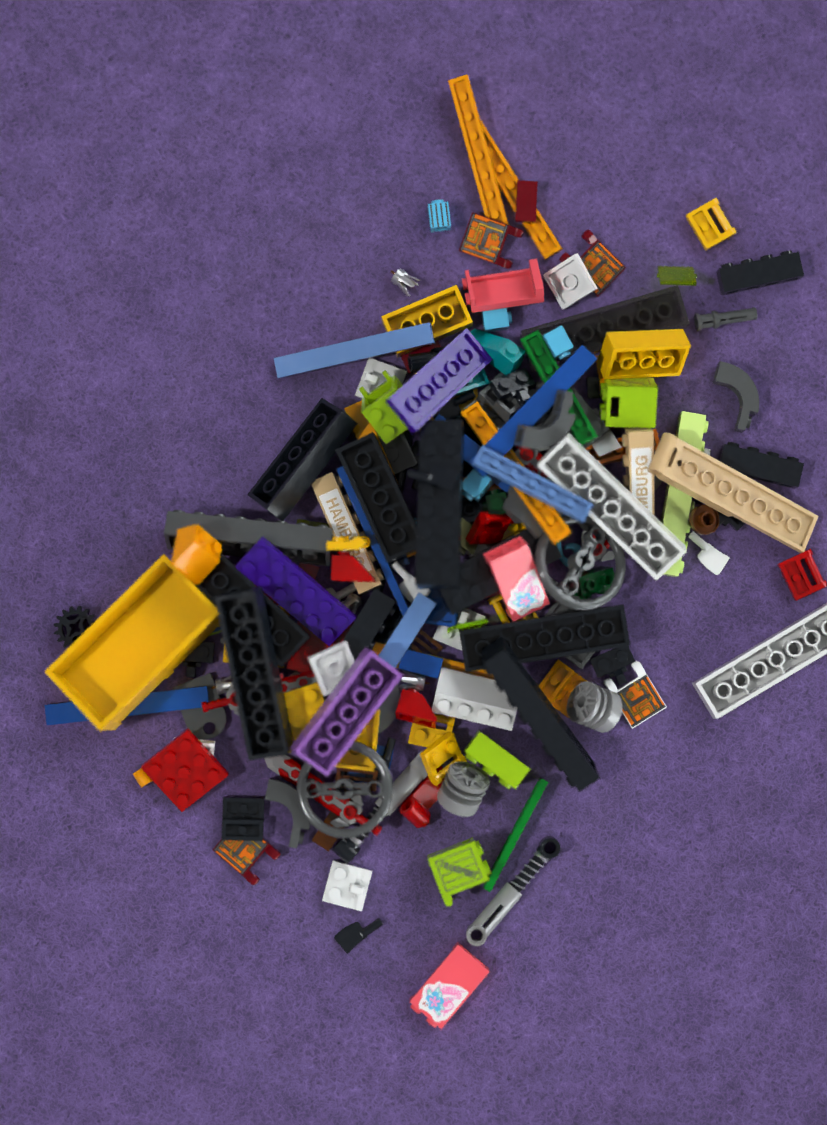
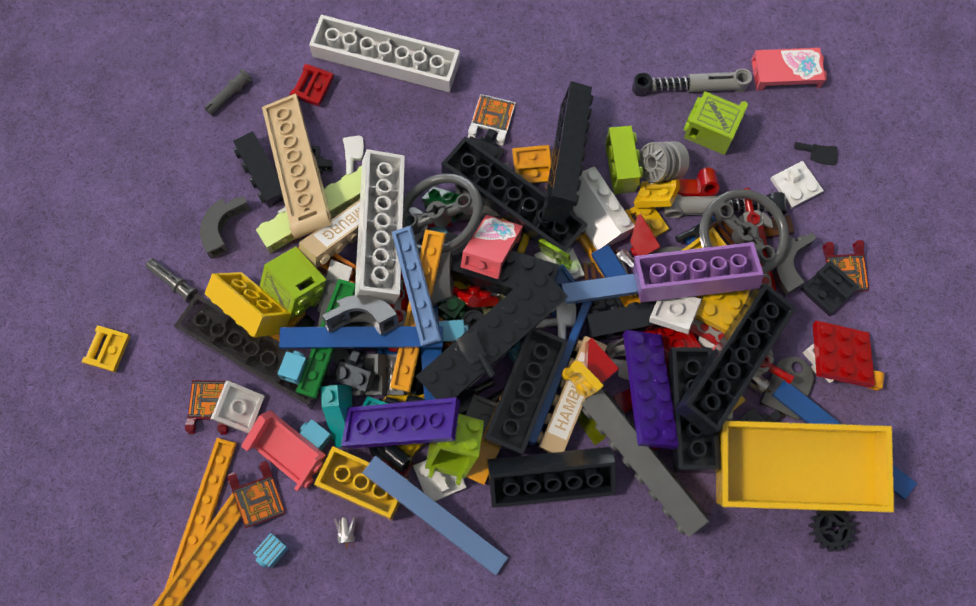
camera: 130 degrees left, 15 degrees down
light orange slope [171,524,222,585] -> none
green tile [483,778,548,892] -> none
dark red tile [515,180,538,223] -> none
light grey wheel [567,681,622,733] -> none
clear neon green piece [657,266,697,286] -> none
reddish brown plate [689,505,719,535] -> none
black brick [716,250,804,296] -> none

